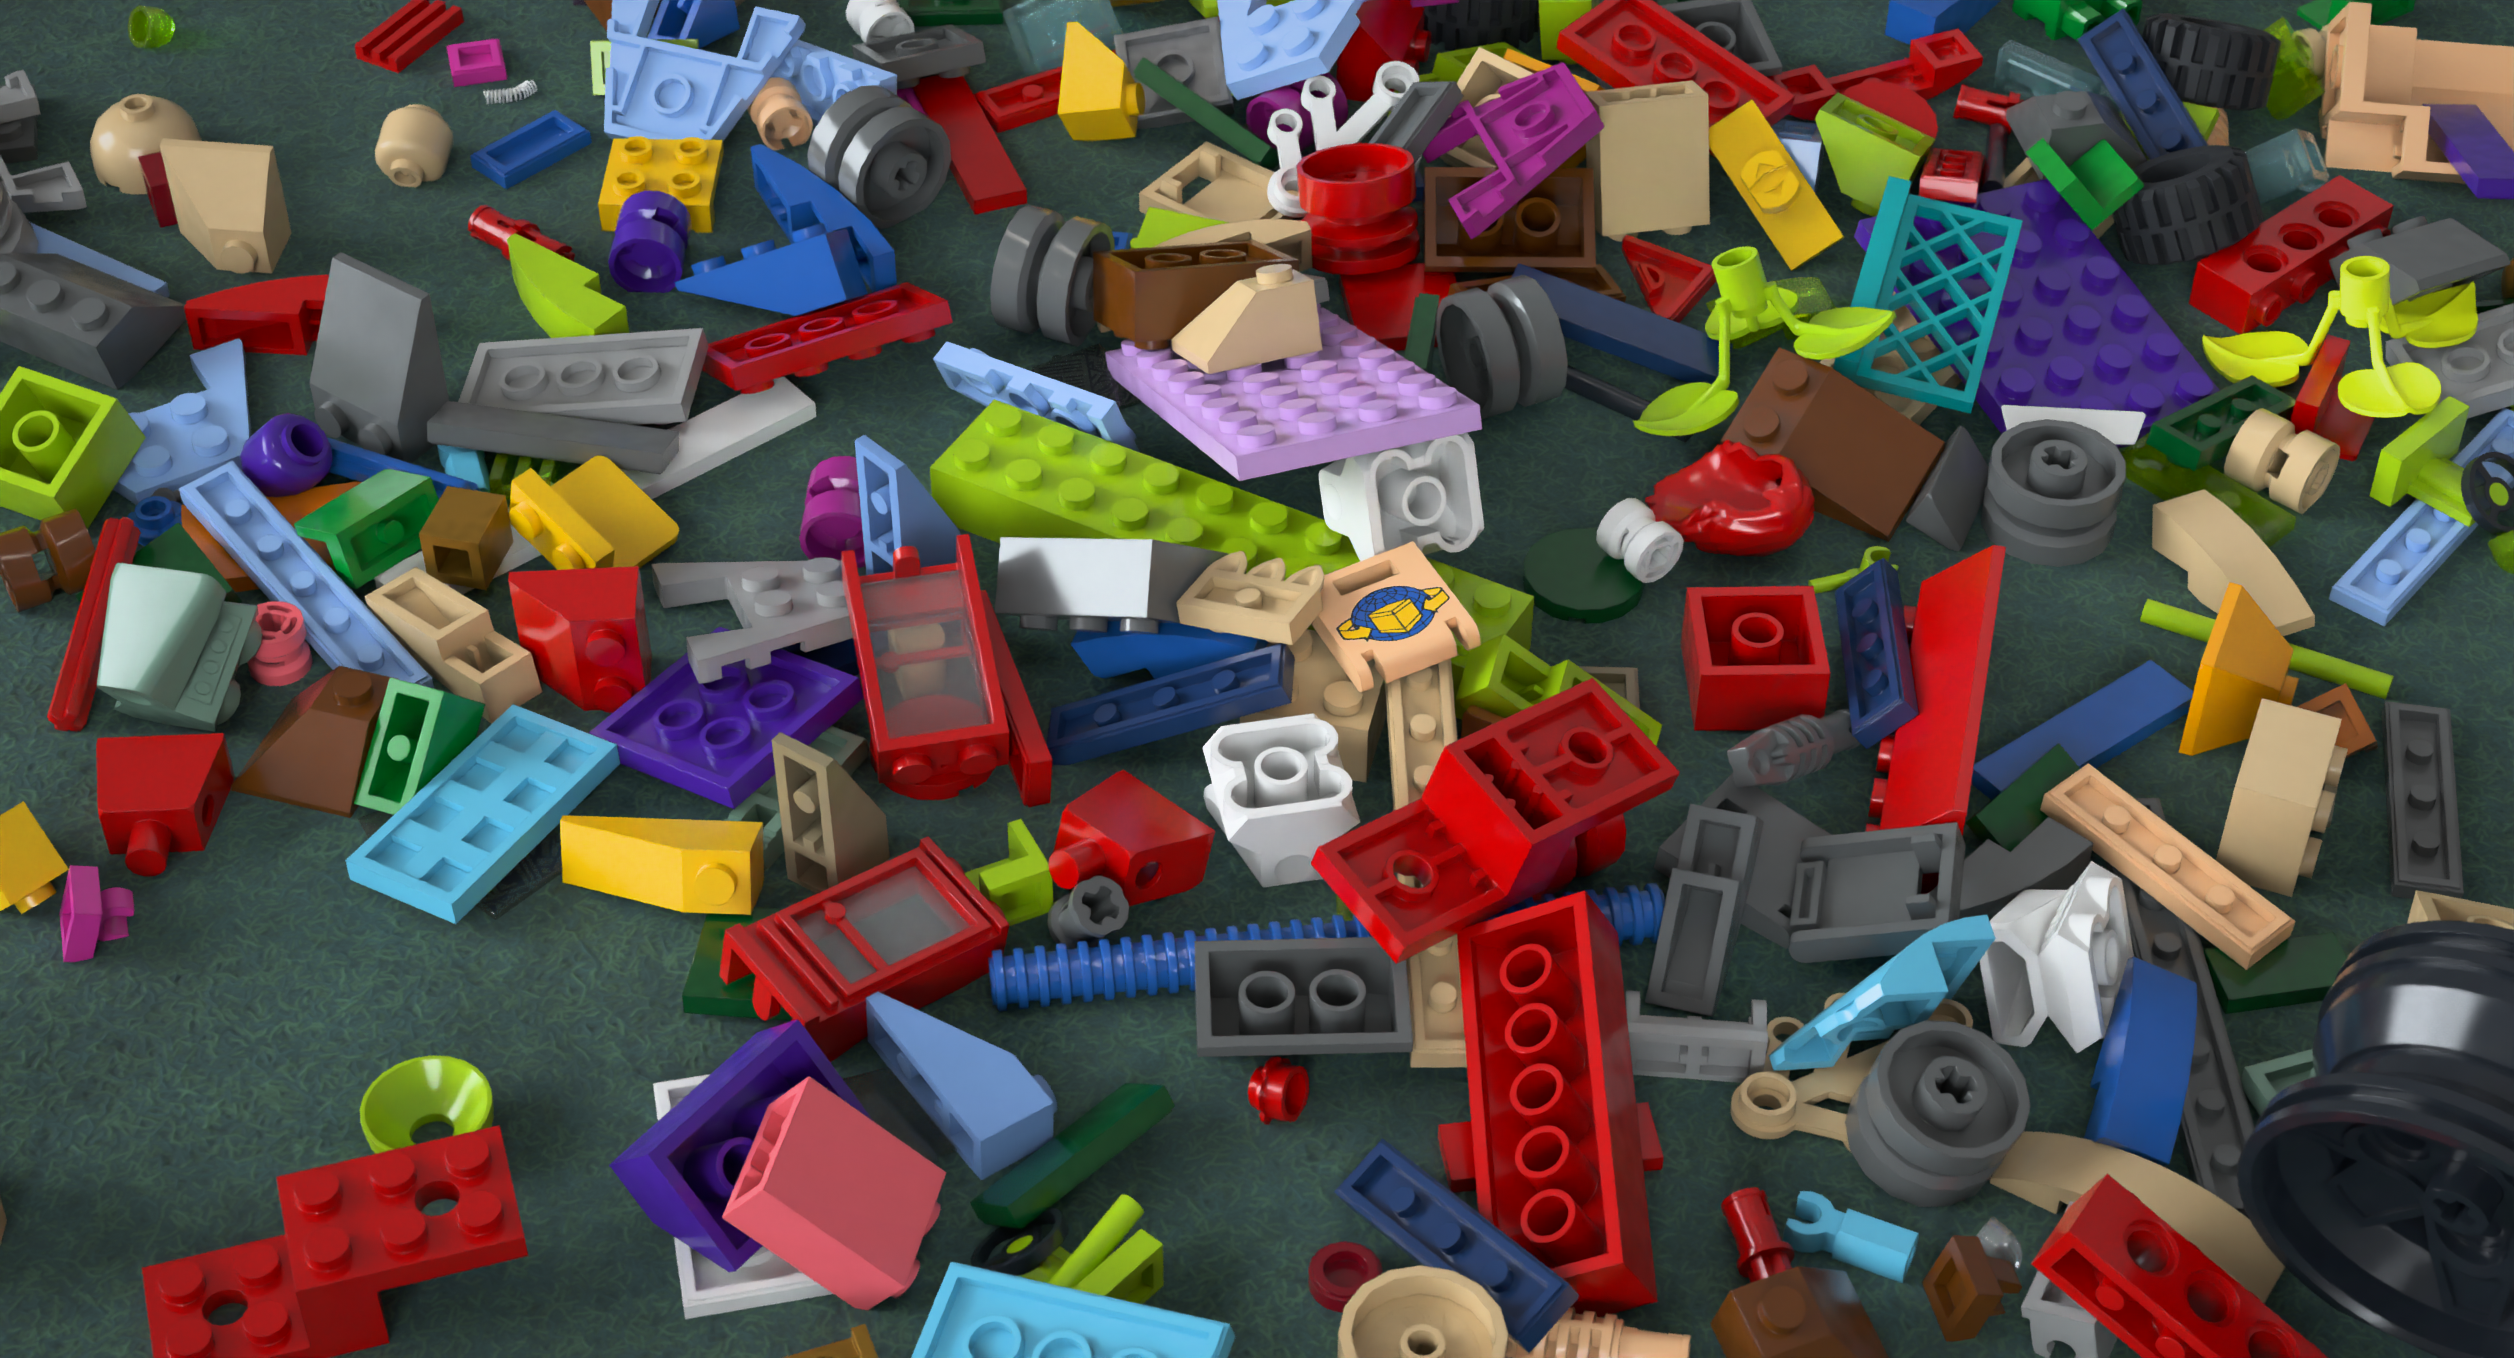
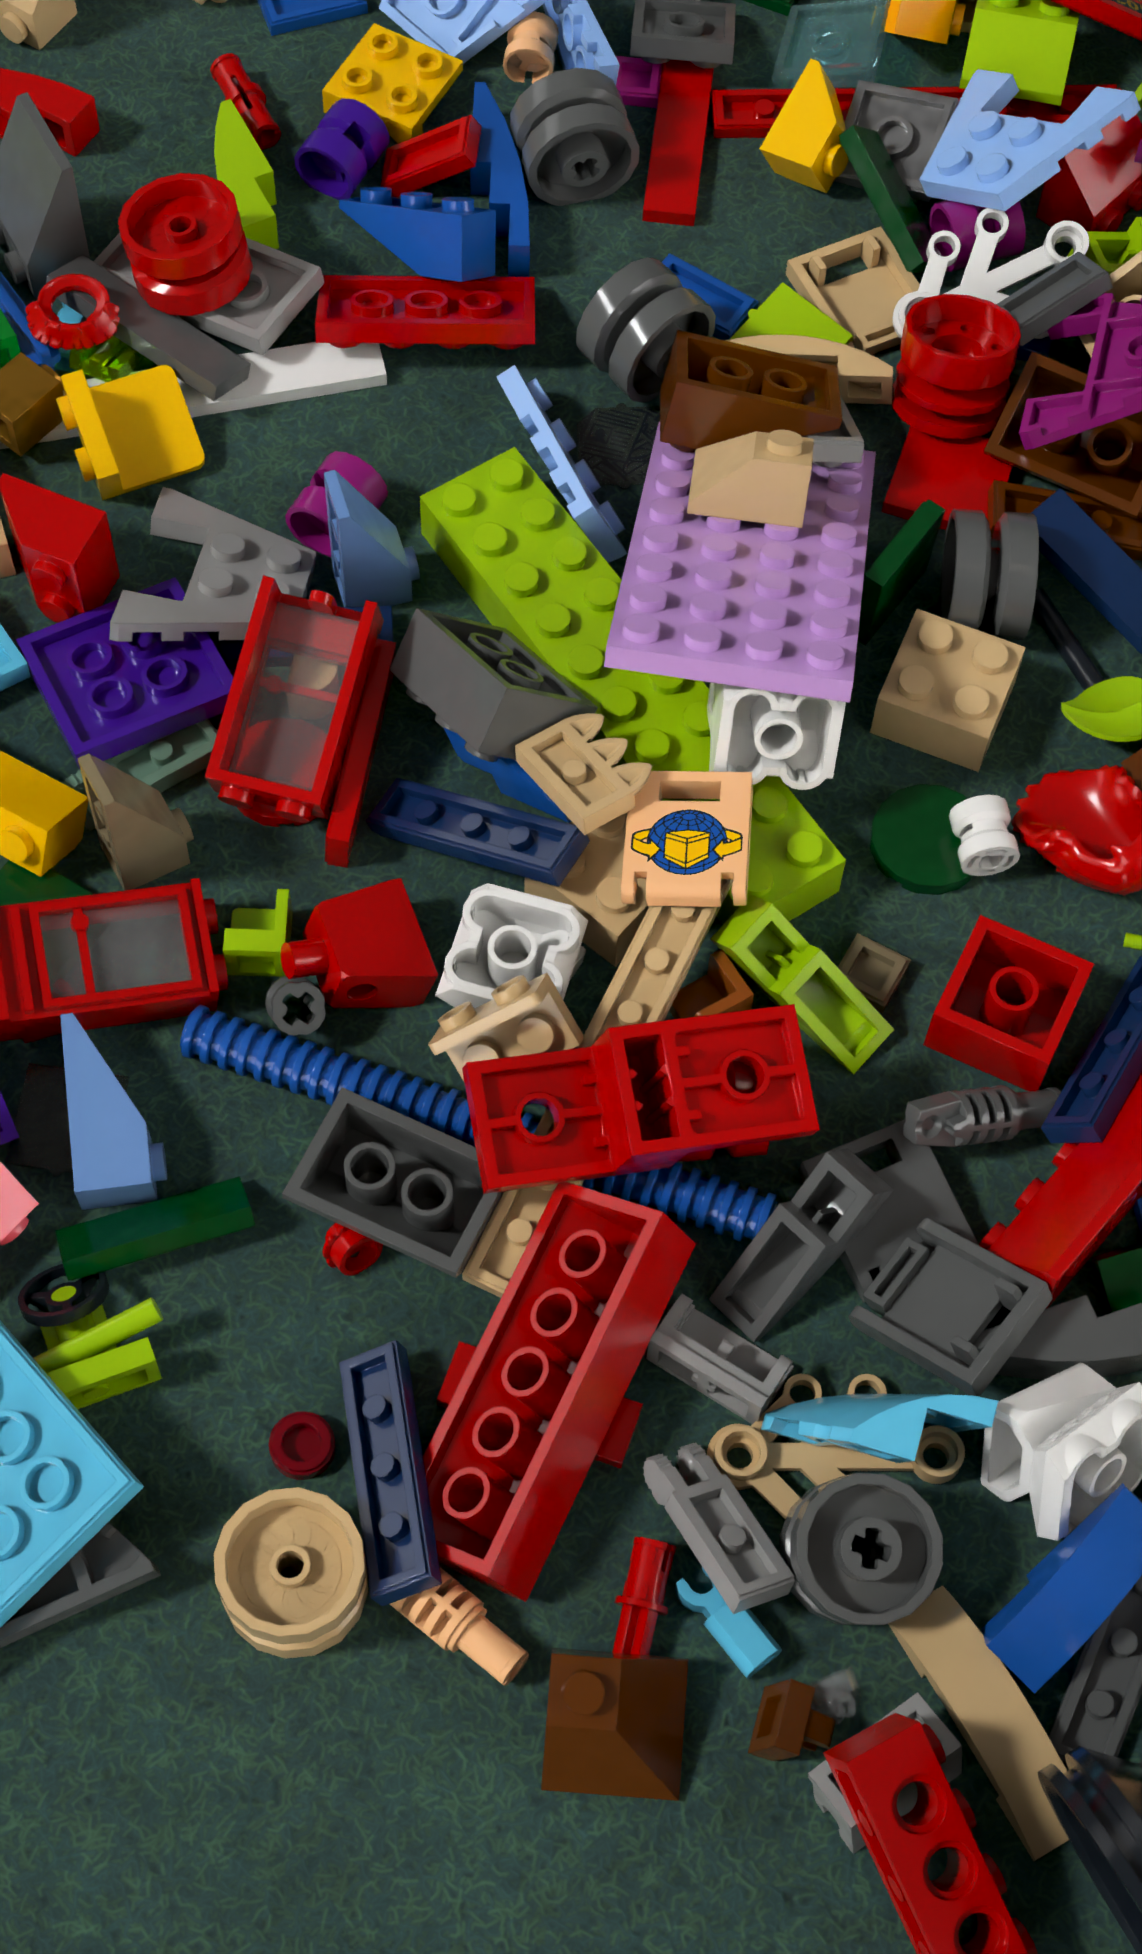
camera: 25 degrees right, 20 degrees up
none -> red piece [25,274,120,350]
none -> red wheel [118,173,253,316]
none -> red tile [381,115,482,197]
none -> tan bracket [428,973,584,1081]
none -> light grey hinge [642,1443,795,1614]
none -> tan brick [870,609,1026,772]

